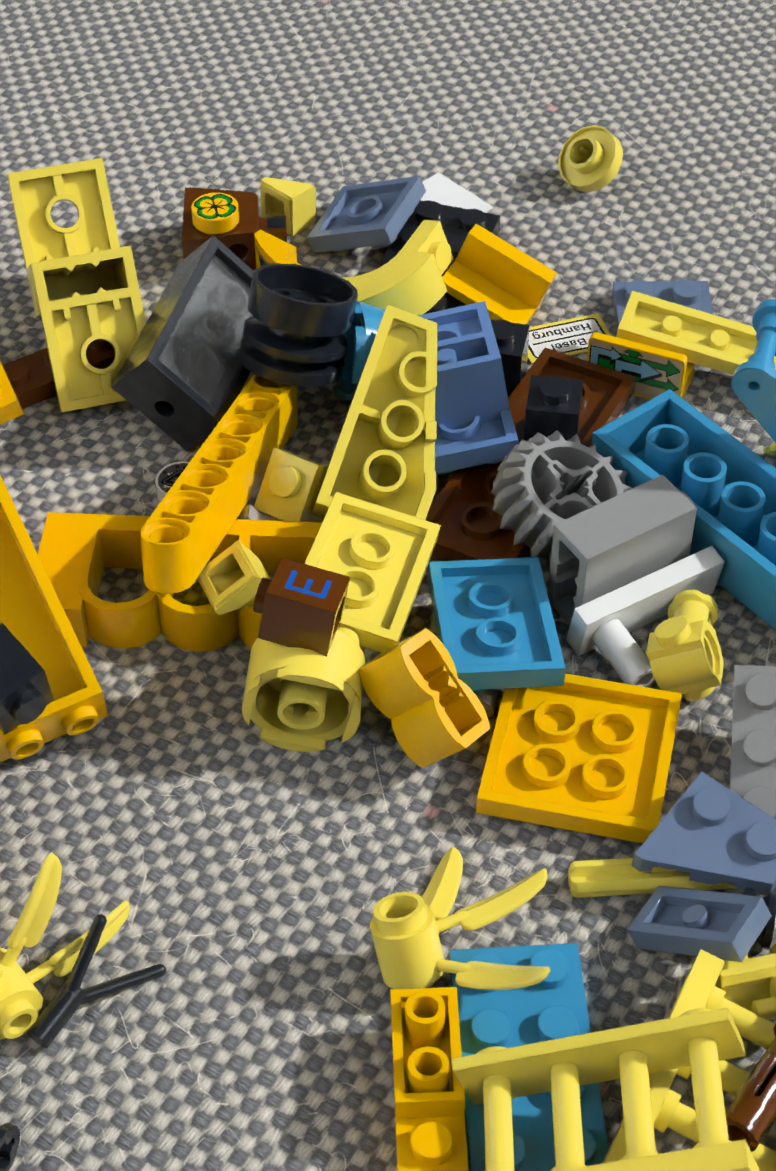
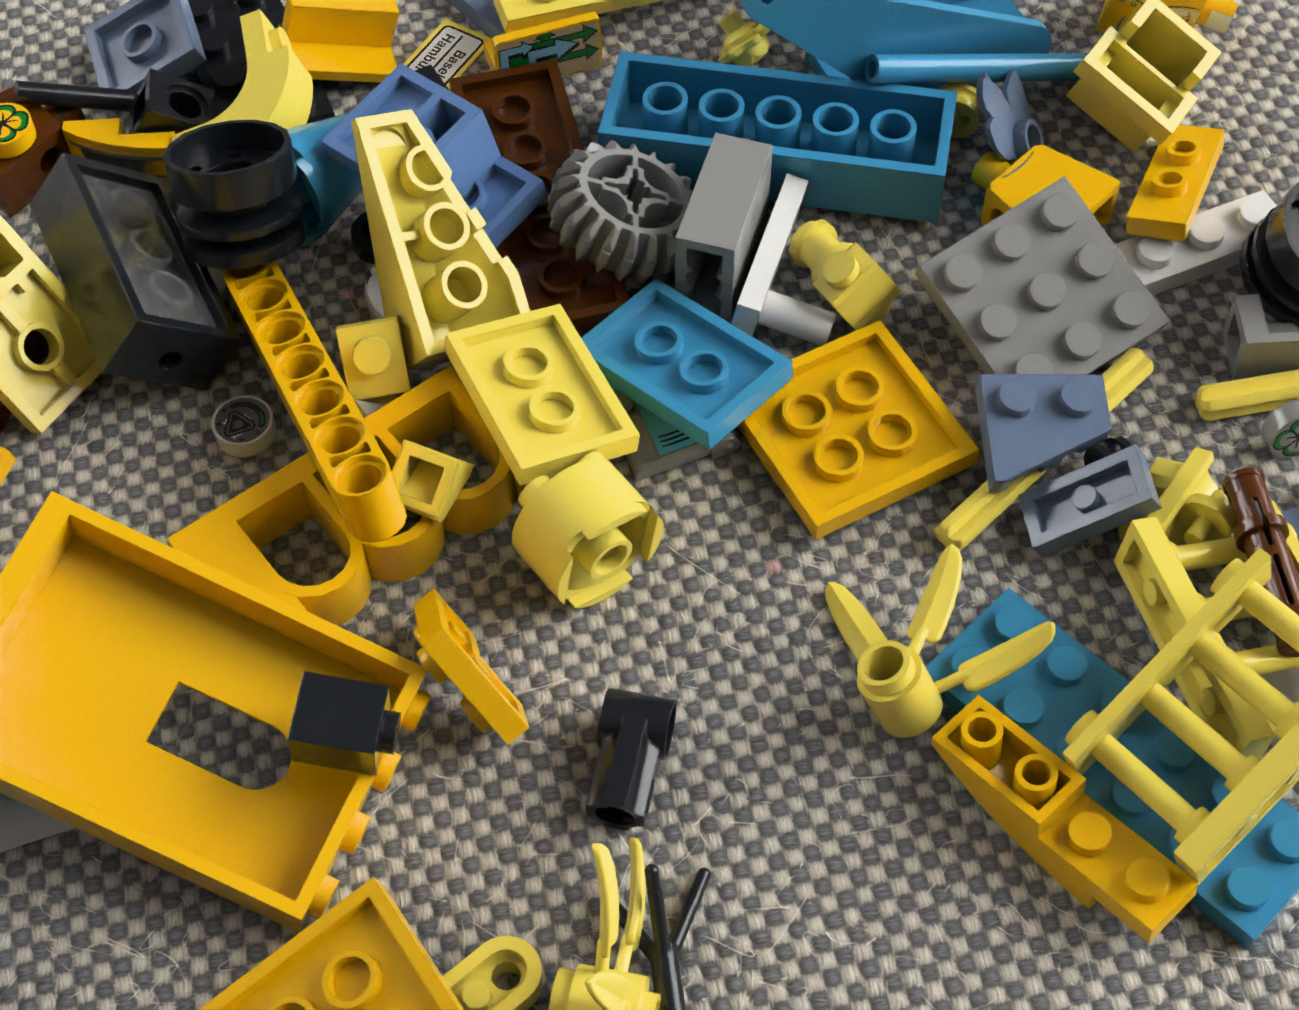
camera: 40 degrees left, 10 degrees up
reddish brown brick [253,558,350,656] -> none
light yellow slope [260,177,316,236] -> none
yellow brick [359,628,490,768] -> none
black brick [524,375,584,441] -> none
none -> black bar [14,80,138,112]
none -> black brick [129,68,218,134]
none -> yellow plate [413,588,529,745]
none -> black piece [585,688,677,831]

